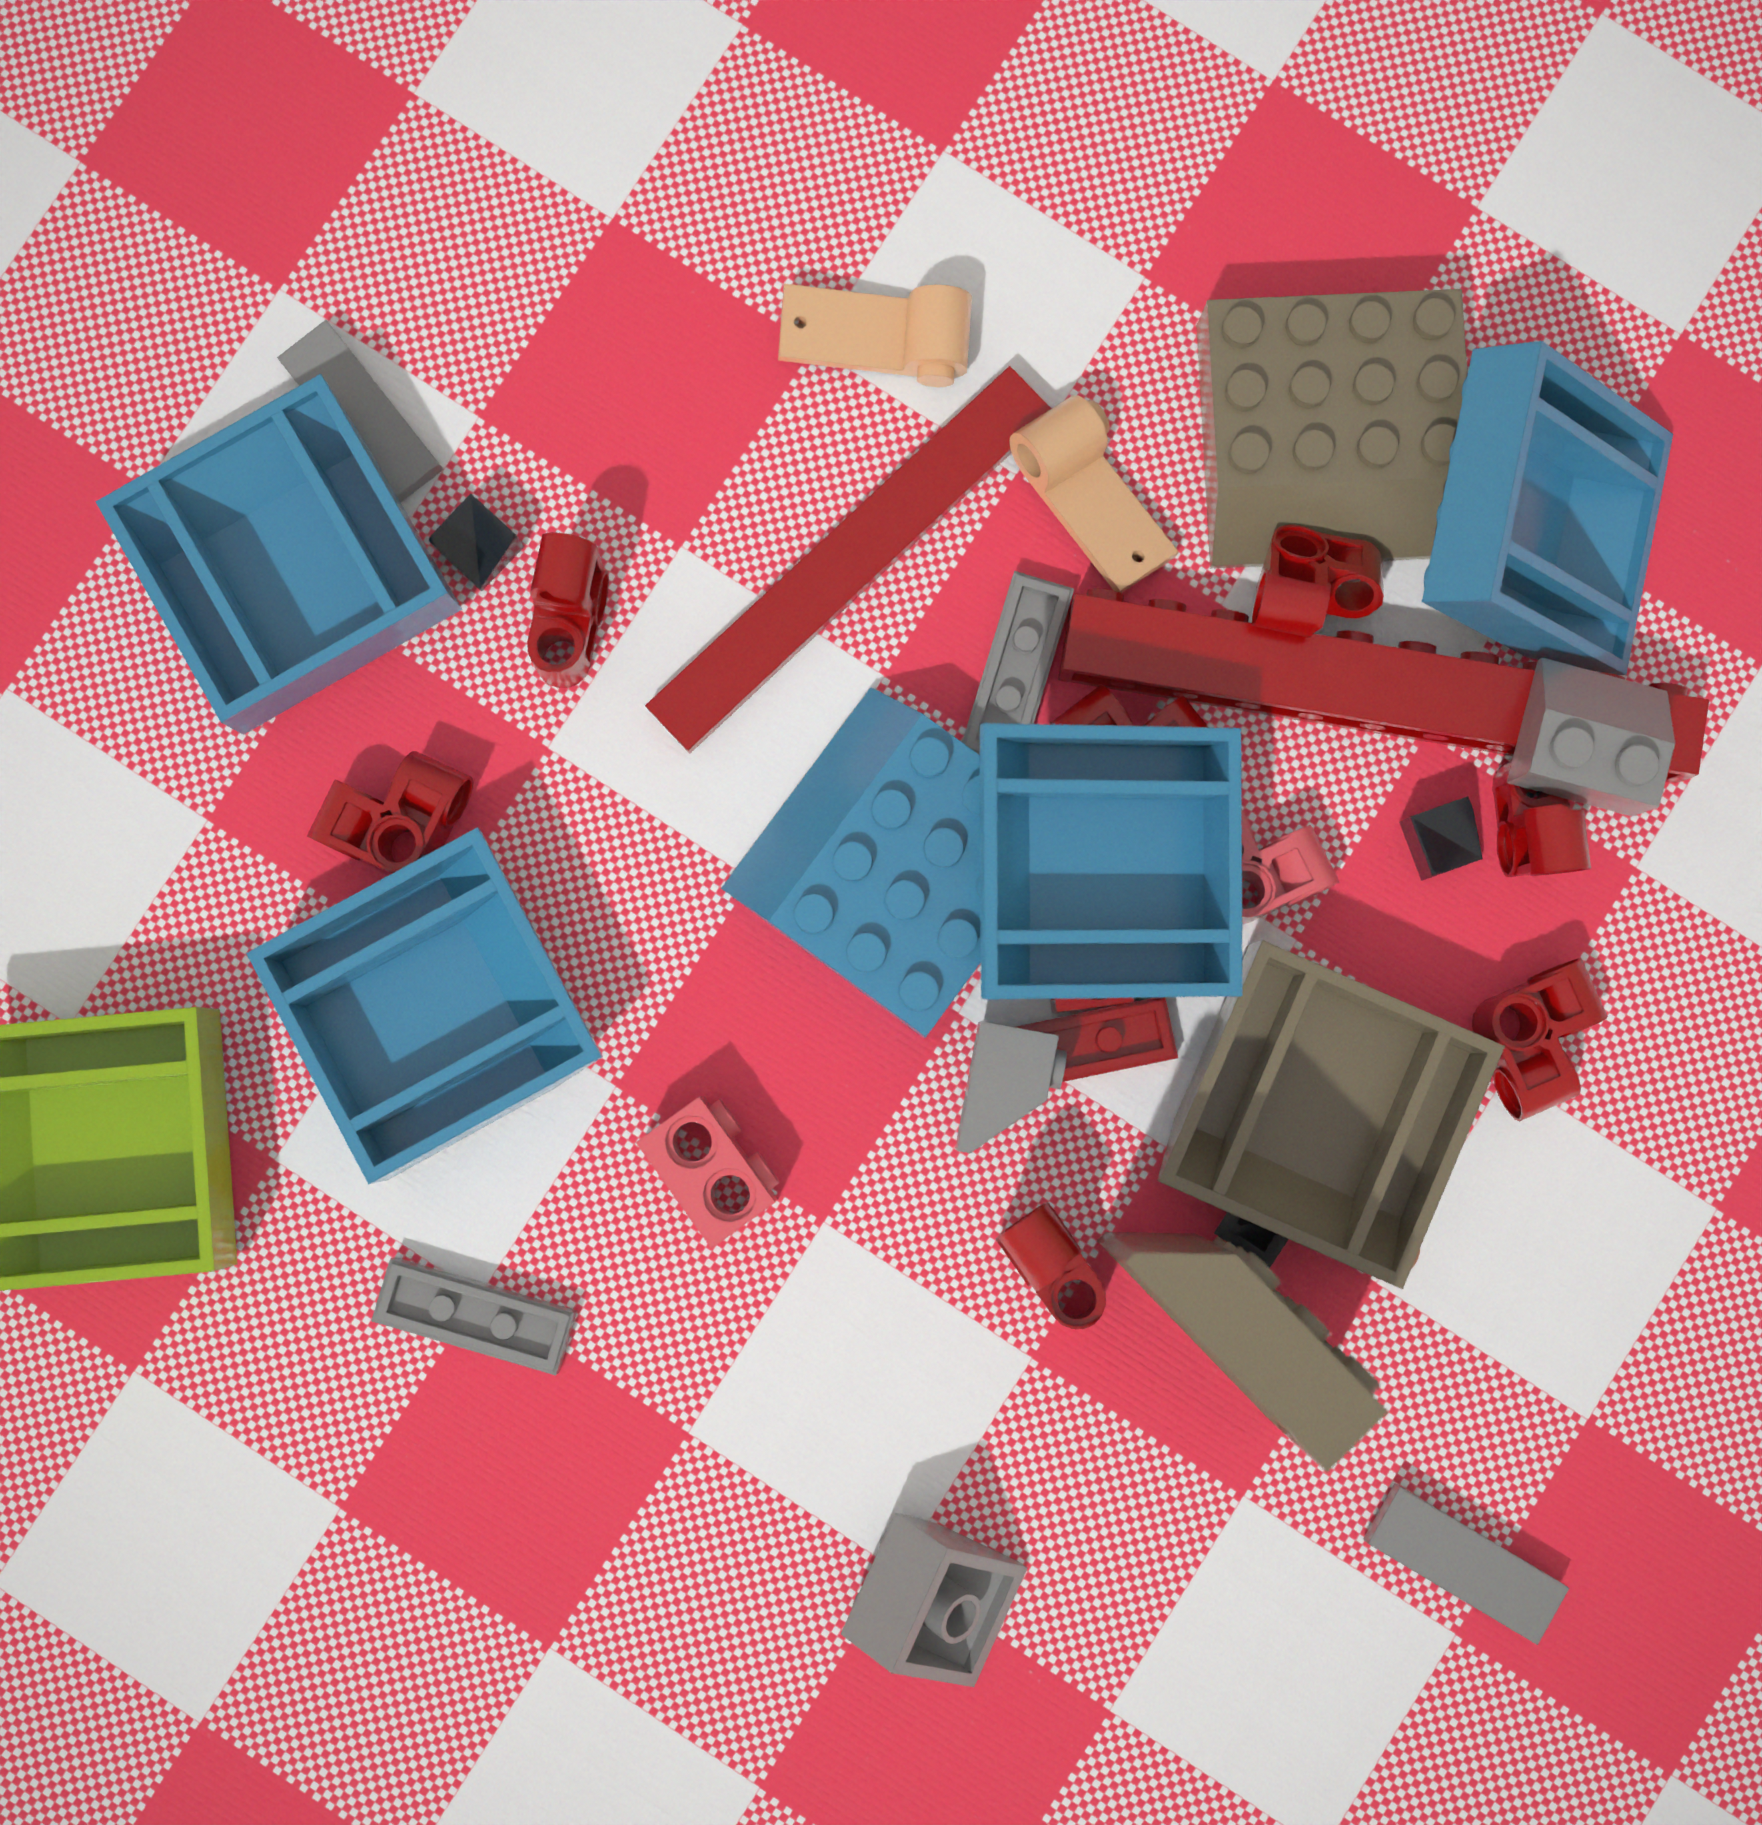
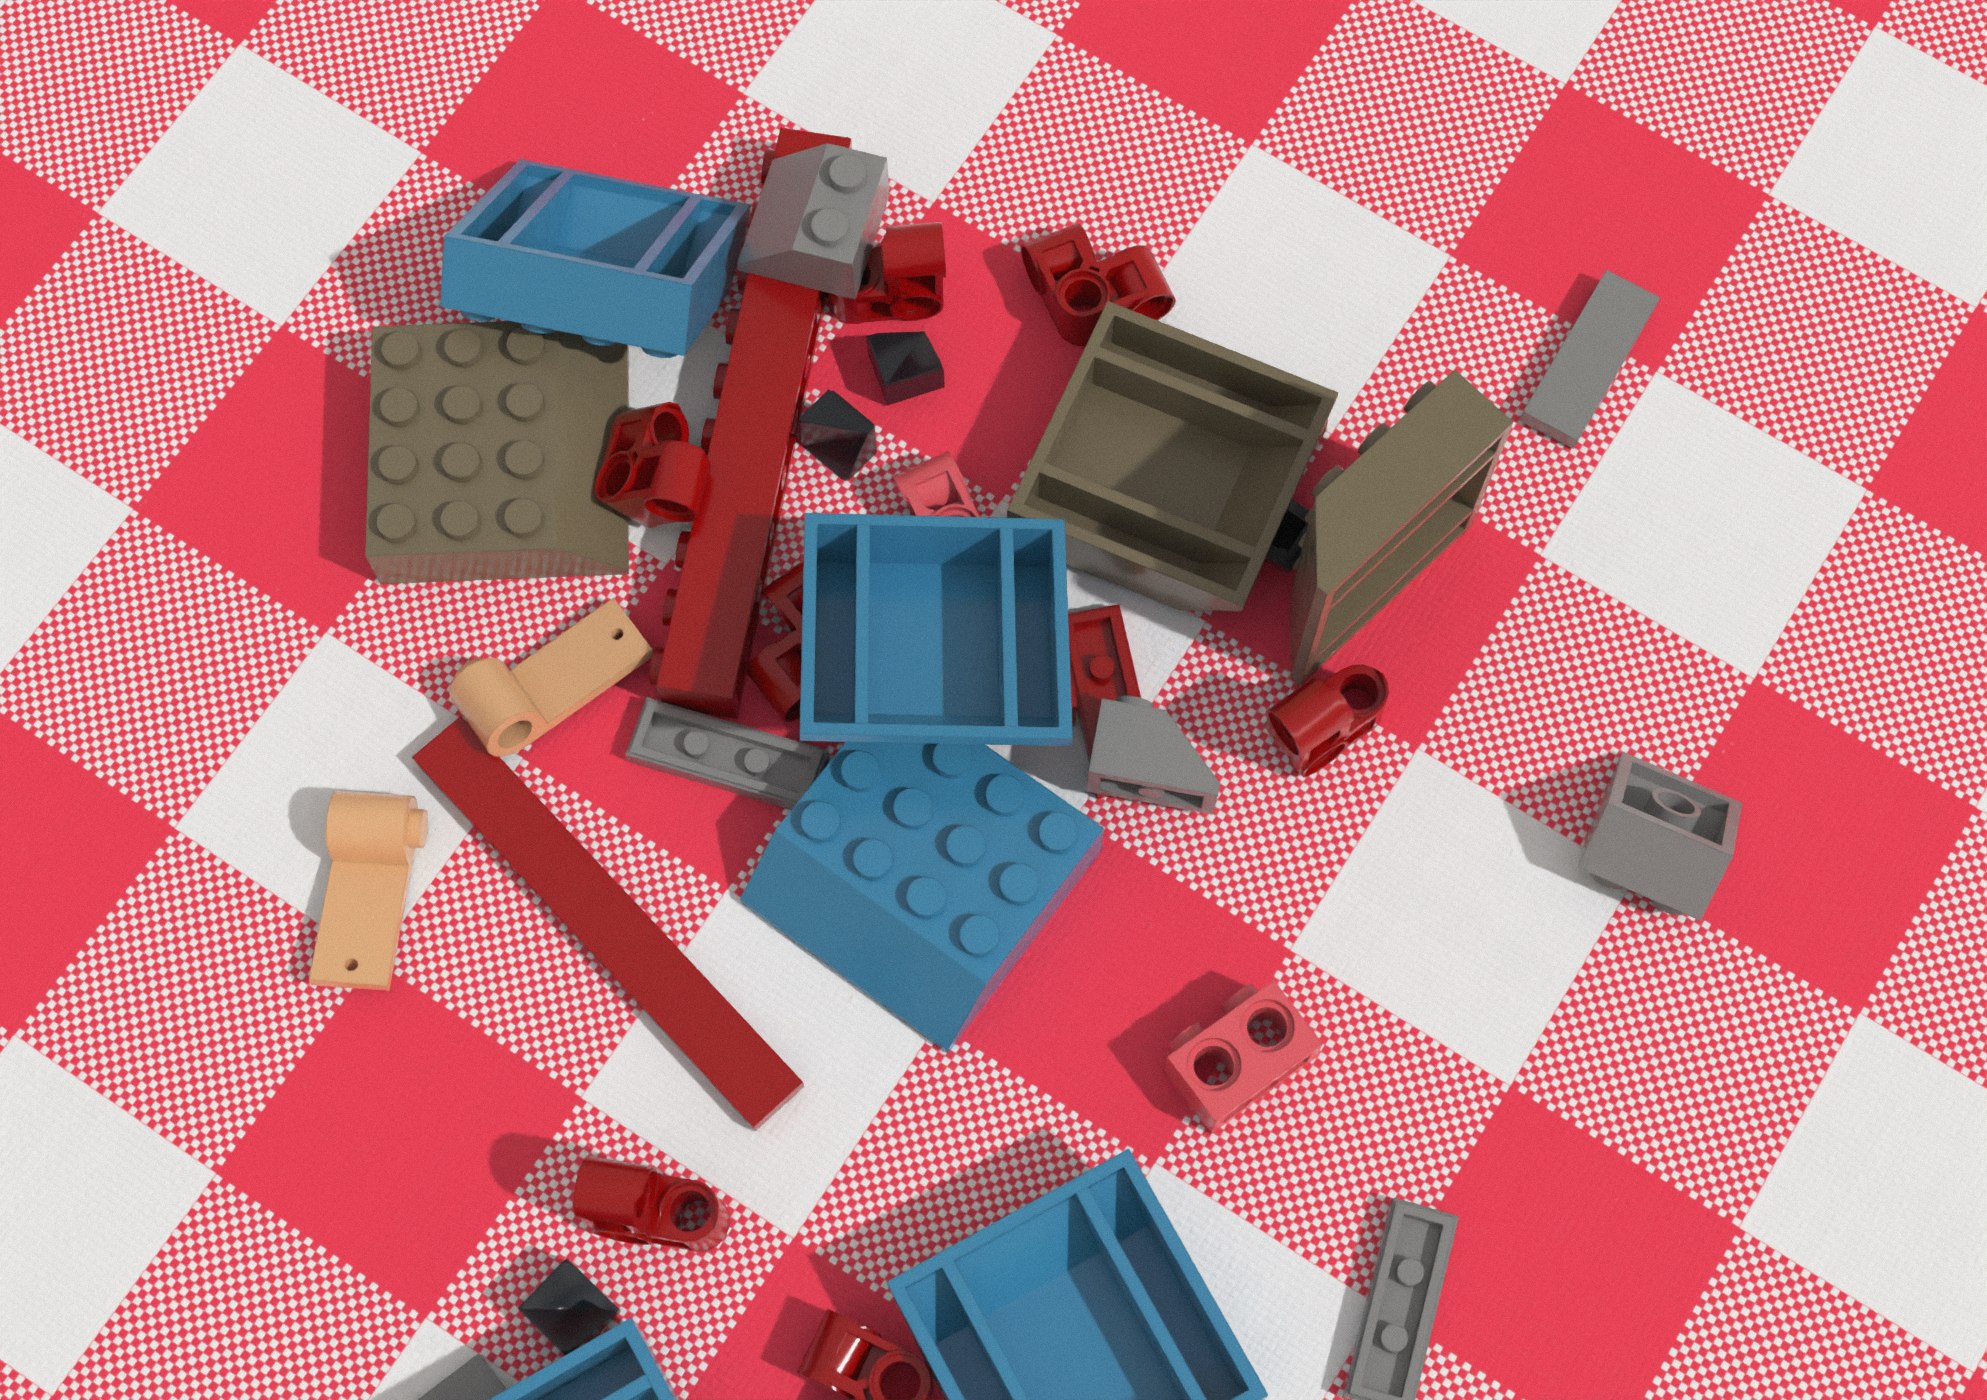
camera: 90 degrees left, 15 degrees down
none -> black slope [798,389,877,481]

